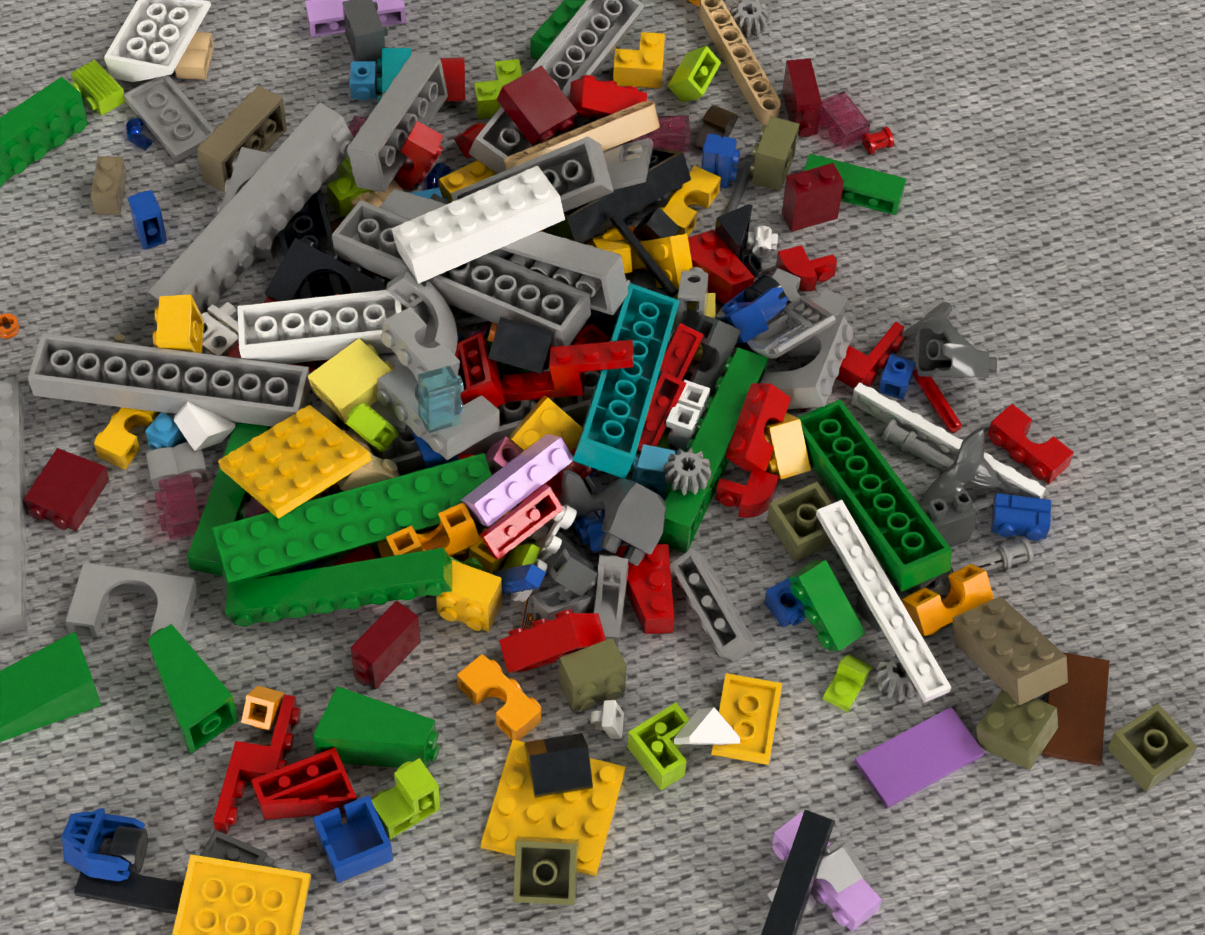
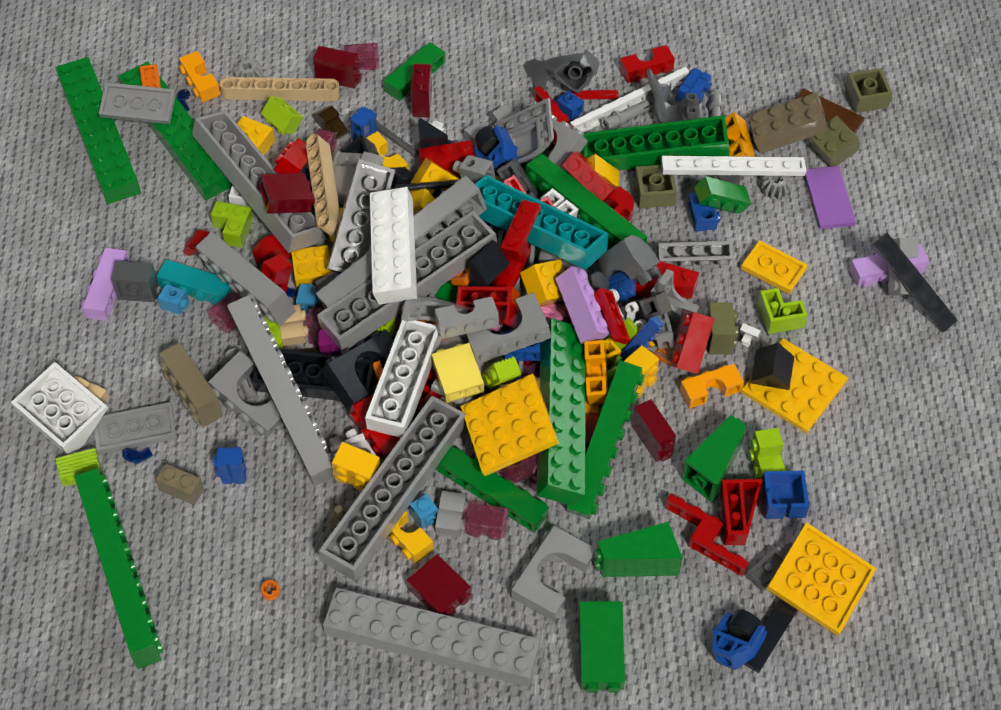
camera: 65 degrees left, 0 degrees up
white slope [174,401,236,451] -> none
light orange brick [241,686,285,730] -> none
clear light blue brick [418,365,464,433] -> none
olive brick [513,836,579,905] -> none
light grey gear [664,448,711,496] -> none
white slope [674,707,740,745] -> none
olive brick [750,116,799,191] -> none
red brick [776,245,837,291] -> none
lime slope [823,654,874,712] -> none
red bush [862,126,894,155] -> none

